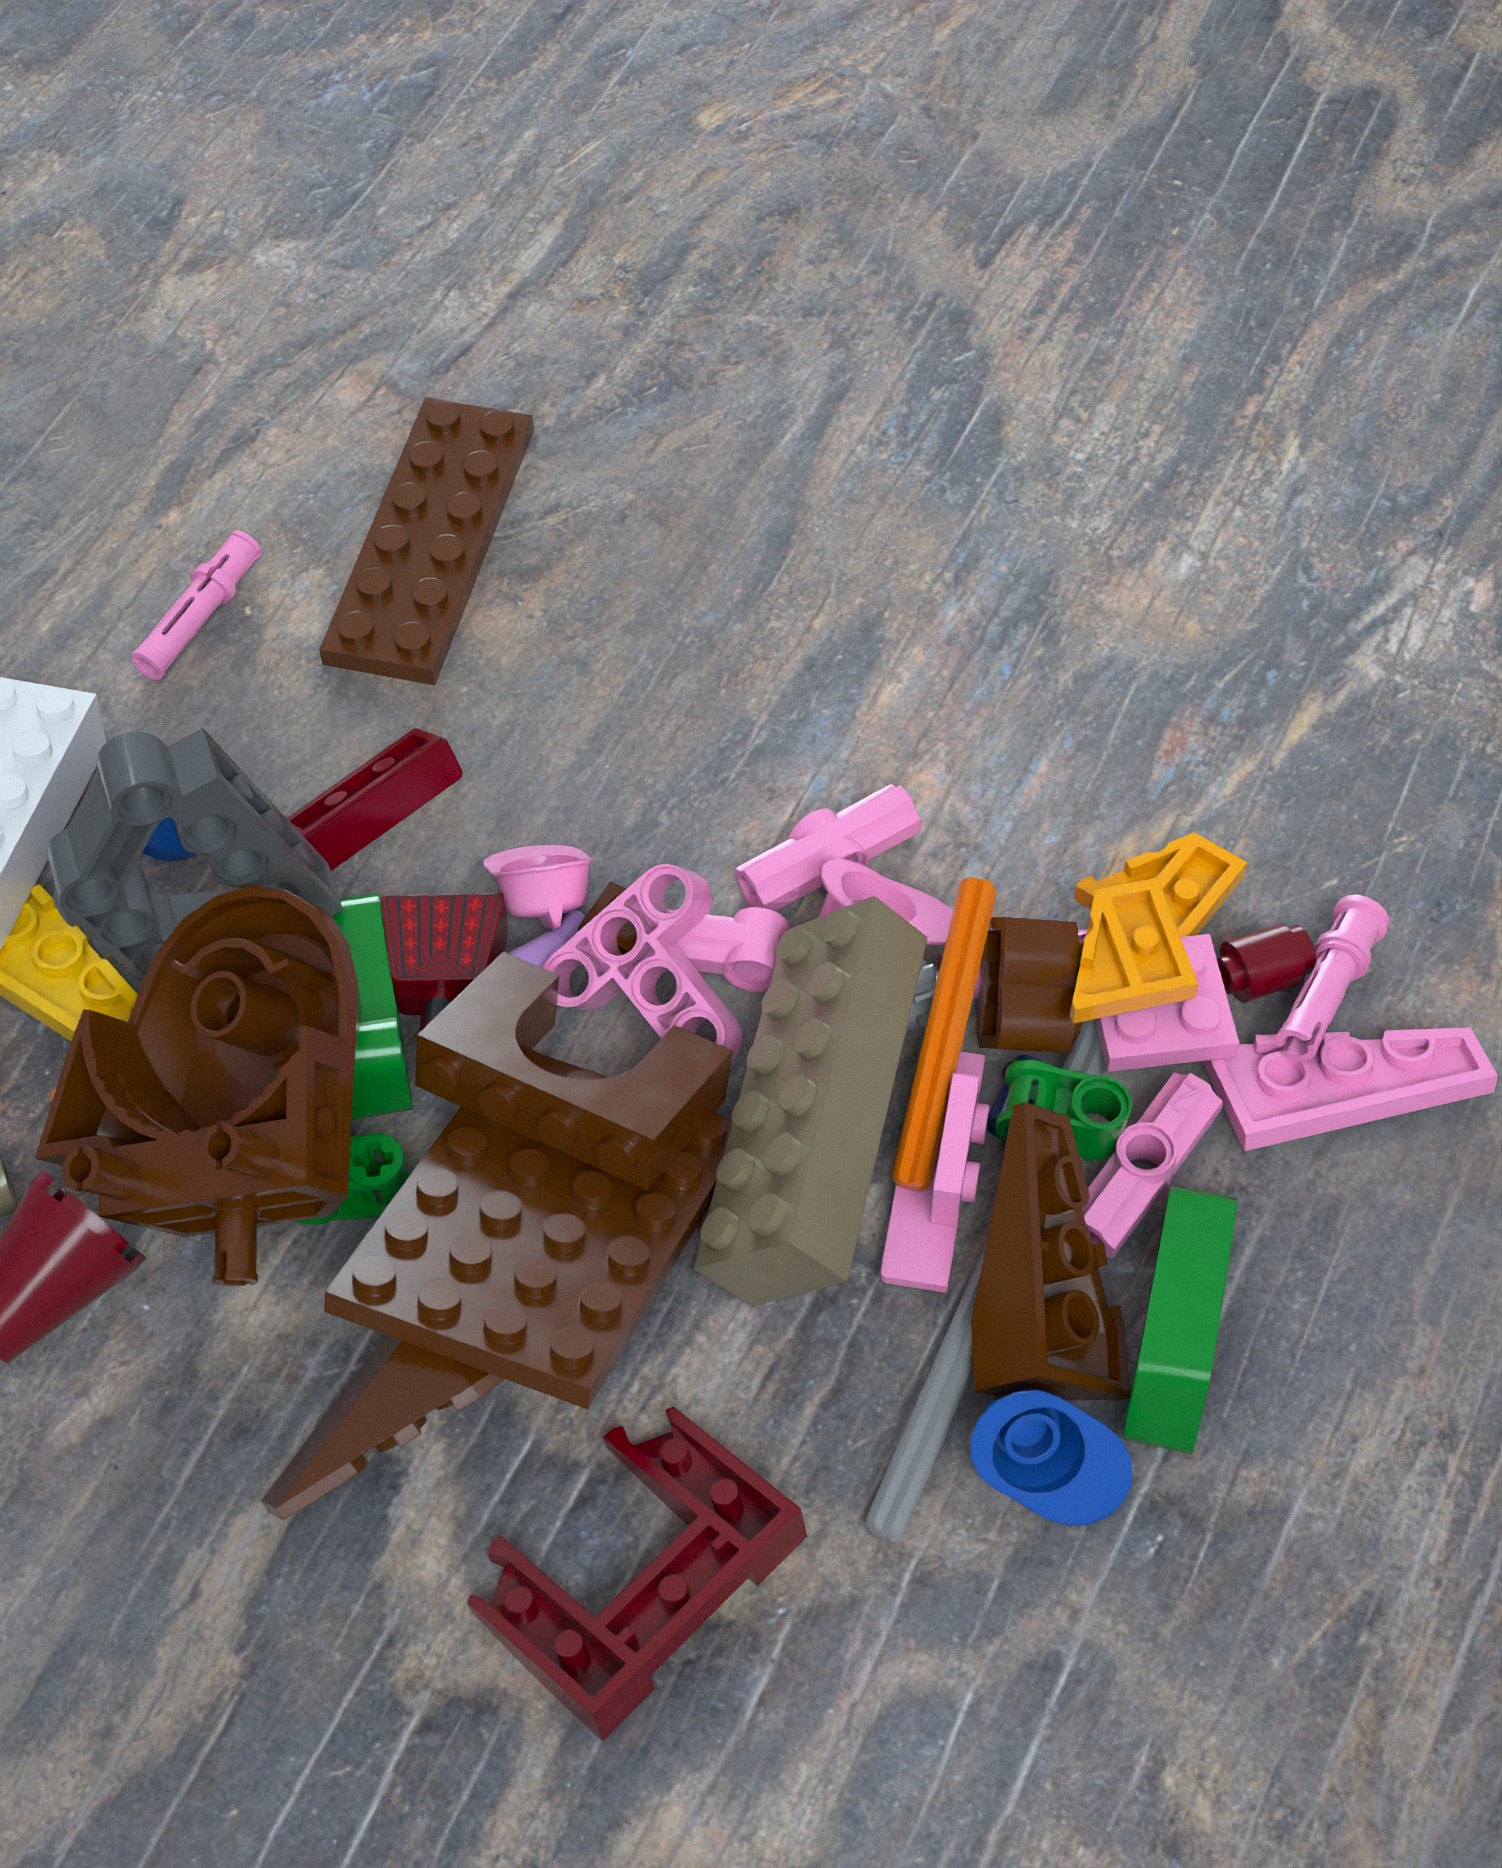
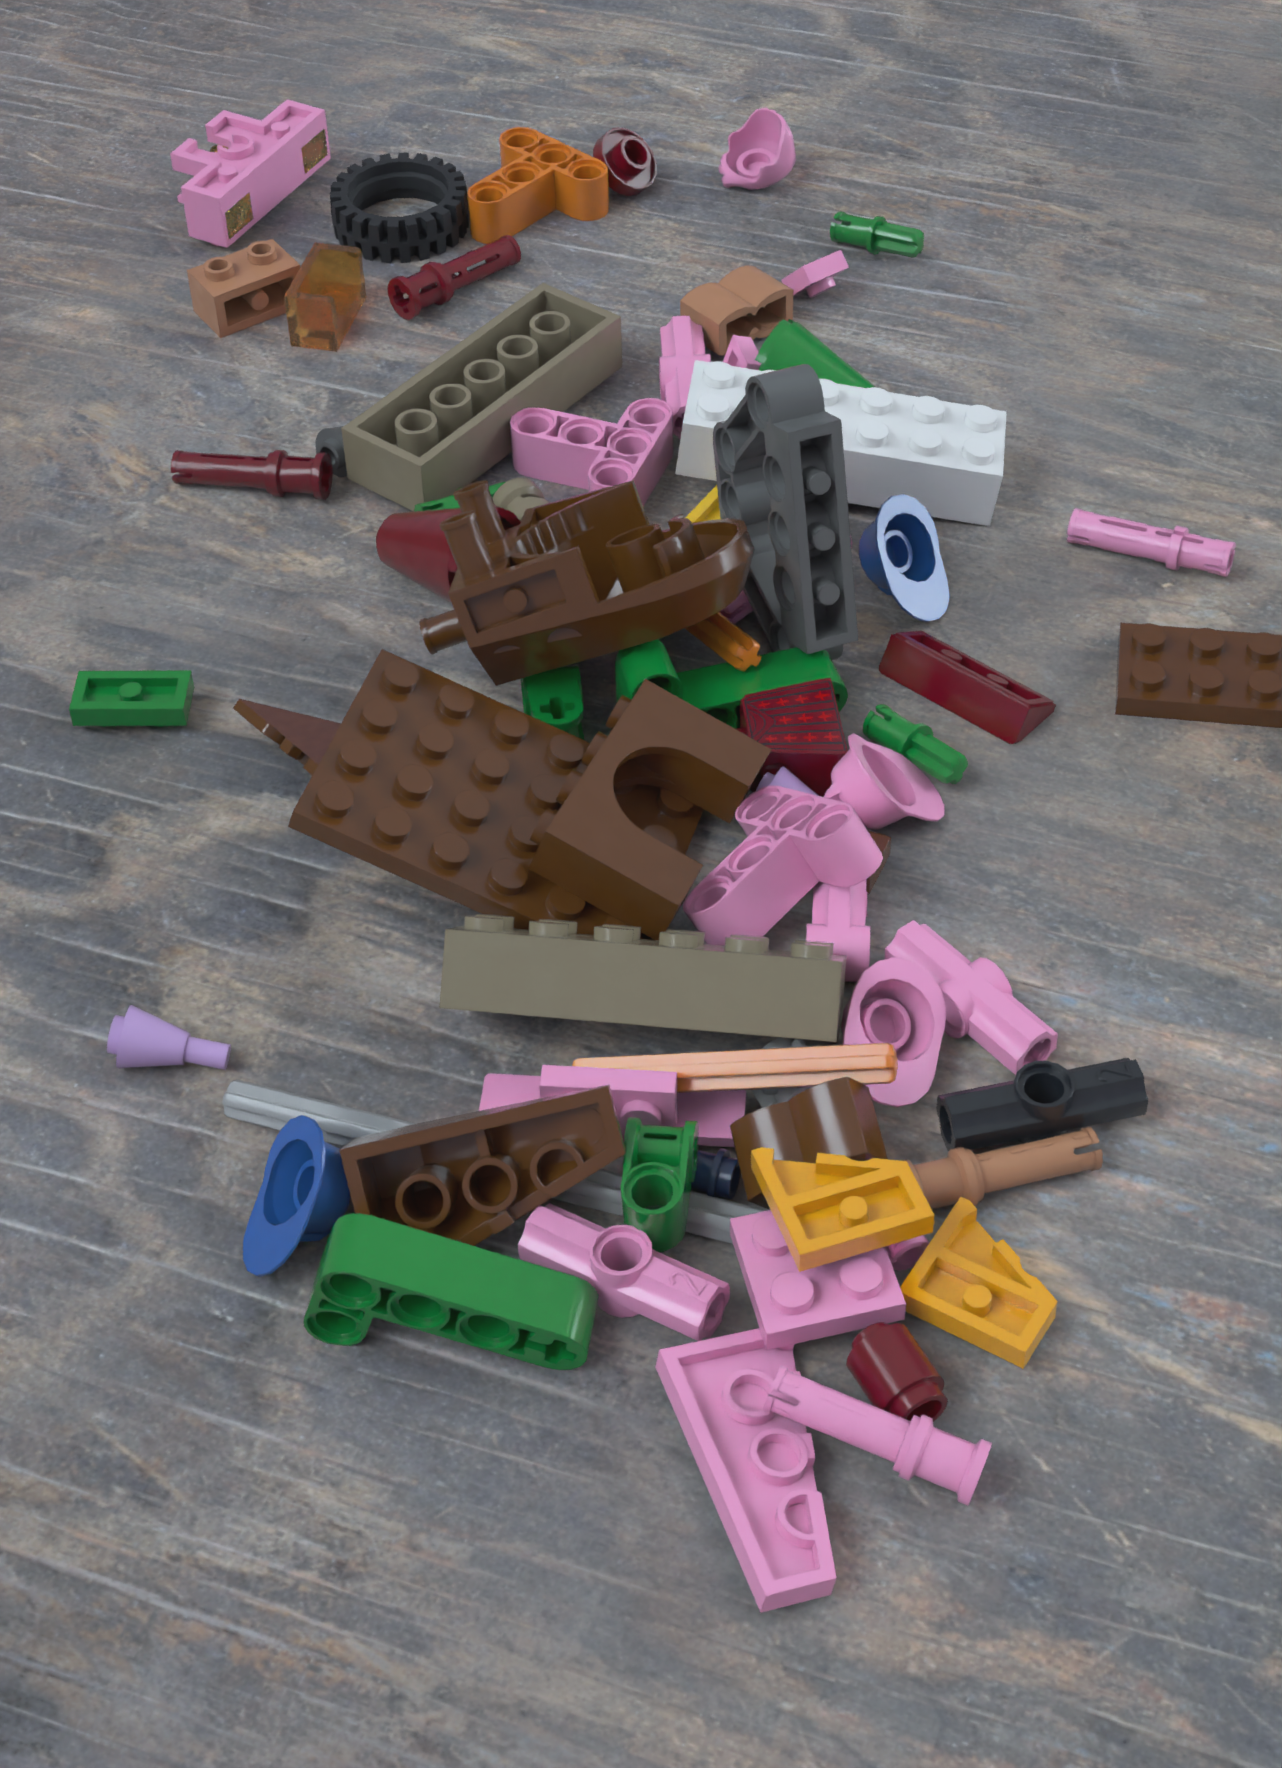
camera: 85 degrees right, 10 degrees down
dark red wedge [467,1407,807,1741] -> none
none -> green plate [69,670,194,727]
none -> lavender cone [107,1005,231,1070]
none -> green axle [863,704,968,784]
none -> nougat pin [900,1127,1103,1209]
none -> black piece [936,1058,1148,1151]

